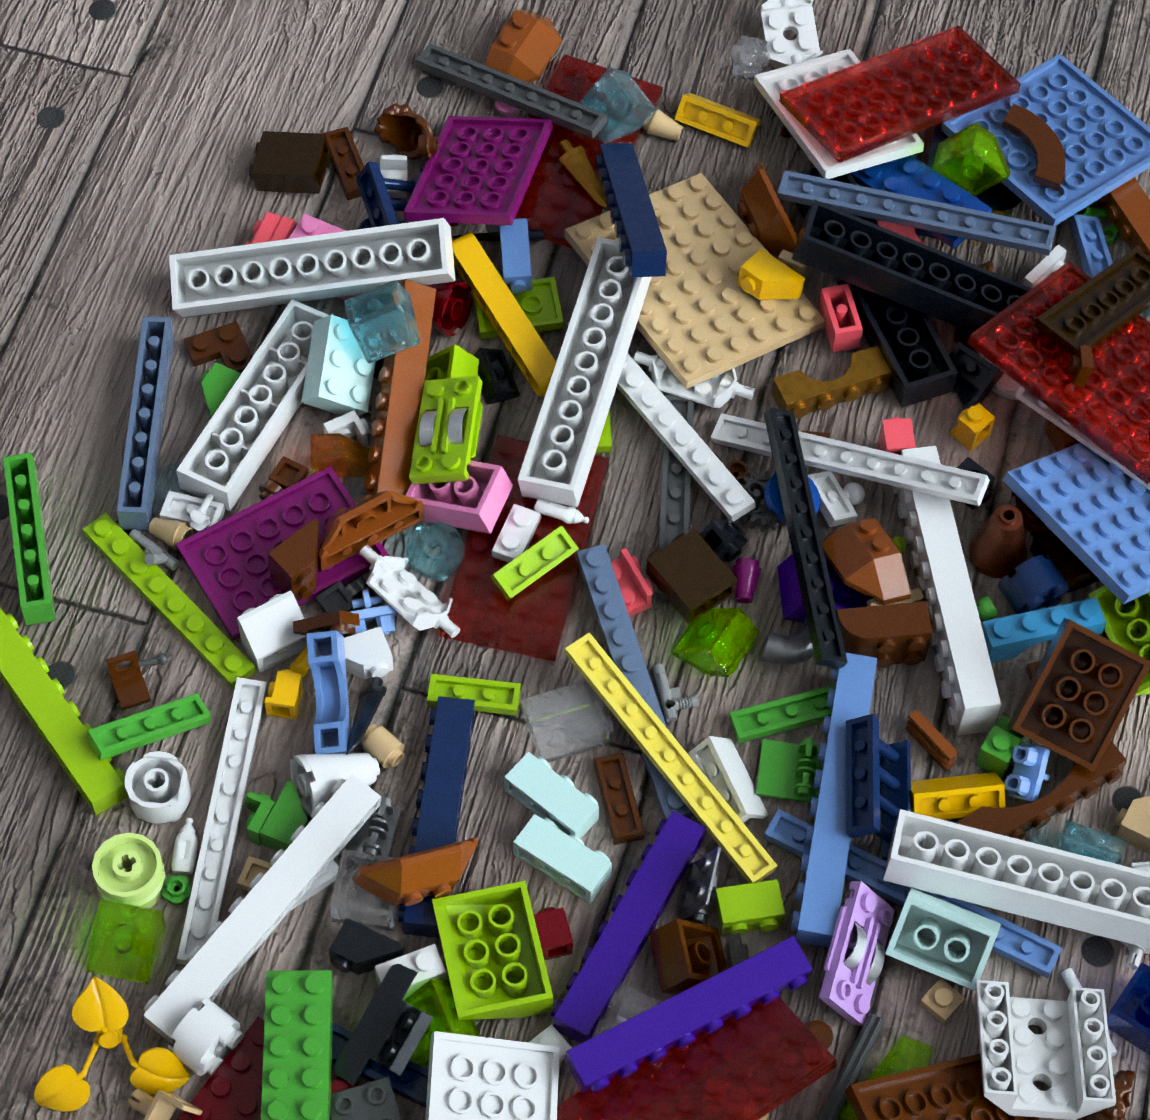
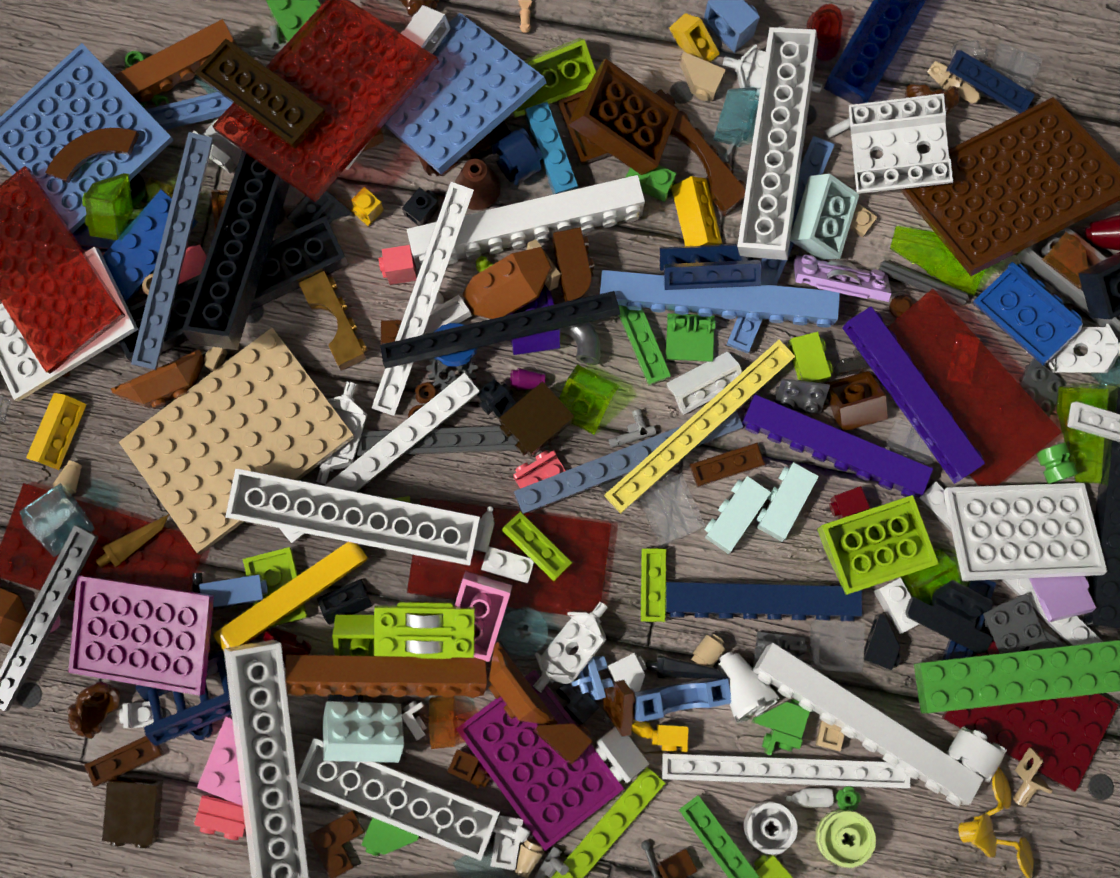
camera: 95 degrees left, 20 degrees up
clear neon green slope [87,899,166,984] -> none
clear light blue slope [344,280,420,364] -> none
dark orange wedge [352,837,478,906] -> none
reddish brown plate [418,132,439,159] -> none
dark blue brick [595,143,667,278] -> none
yellow slope [737,248,805,300] -> none
coral brick [818,284,863,353] -> none
dark orange tile [905,710,958,772] -> none
bright green hinge [976,595,998,621] -> none
light blue hips [1005,742,1051,802] -> none
reddish brown plate [1068,345,1094,387] -> none

